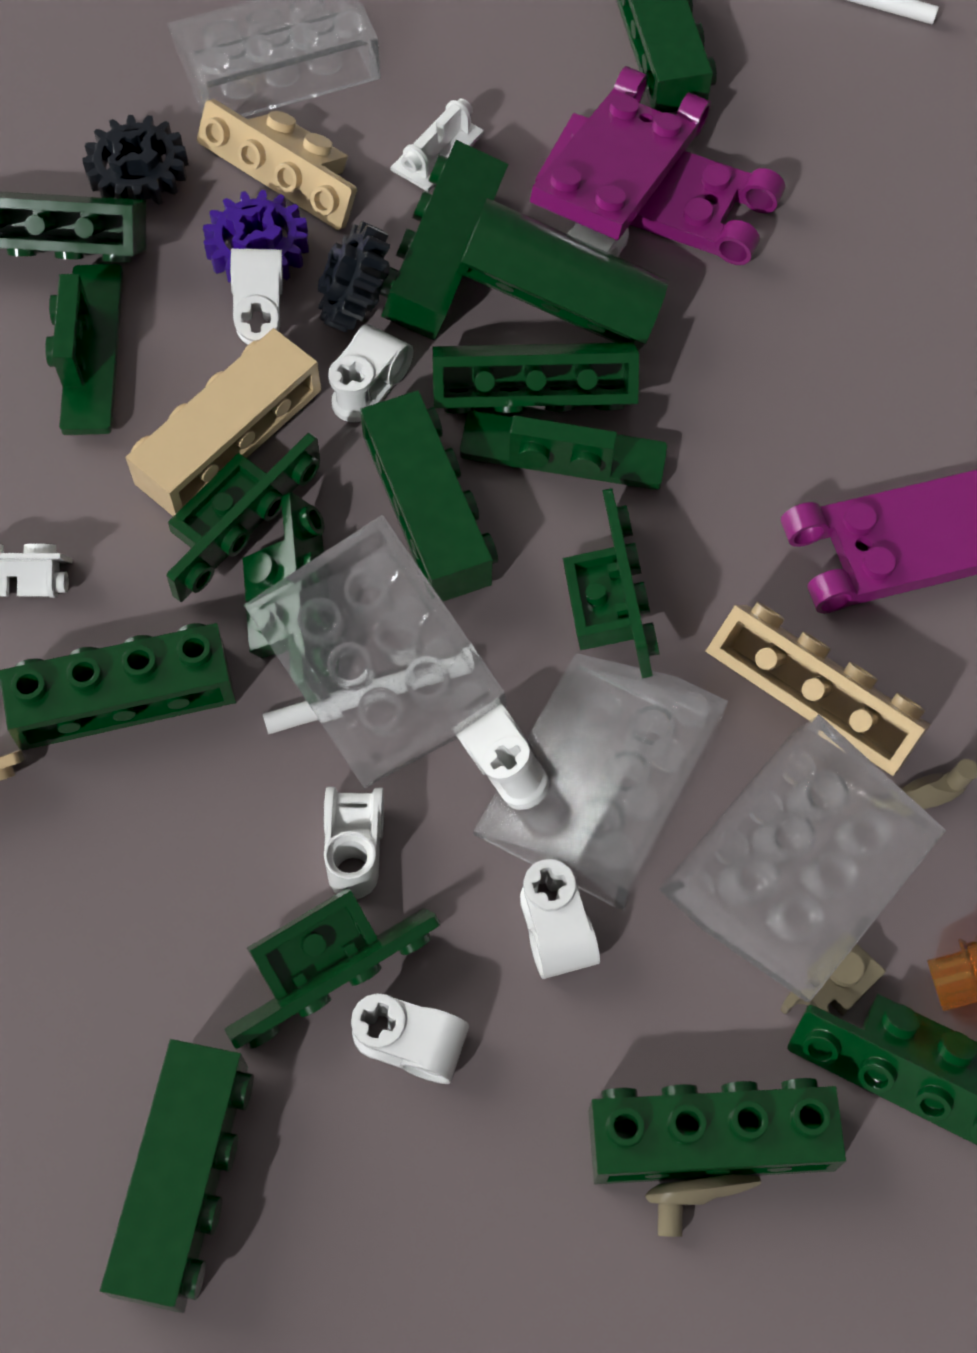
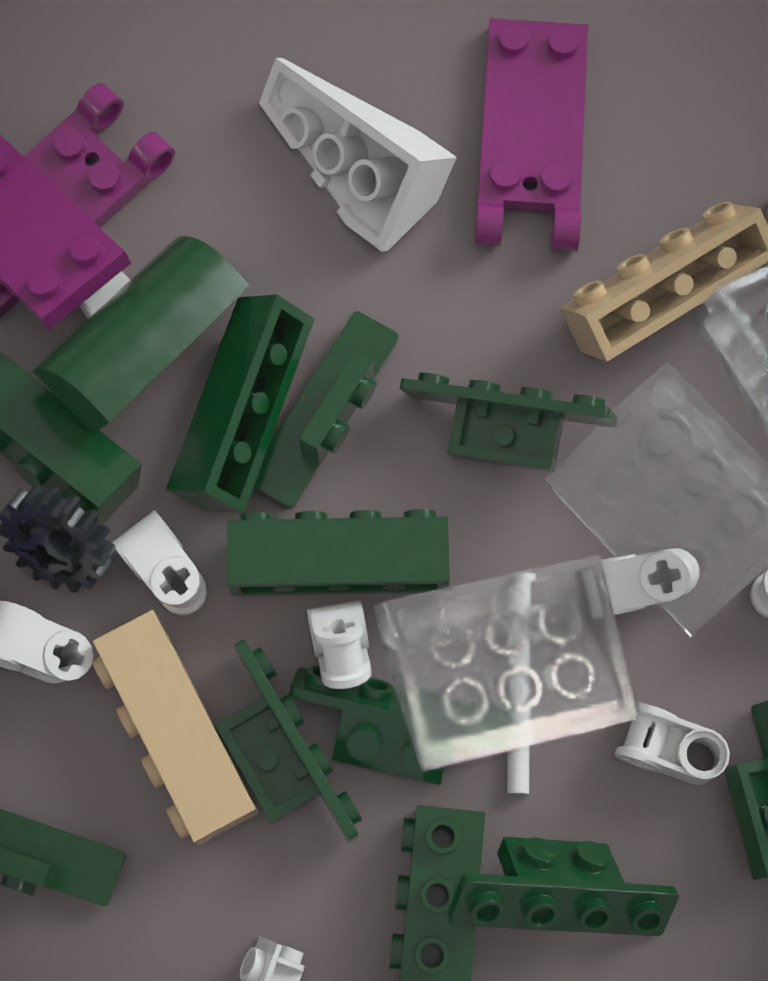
camera: 70 degrees left, 10 degrees up
none -> white wedge [259,58,457,252]
none -> white piece [307,599,372,689]
none -> dark green bracket [448,836,679,936]

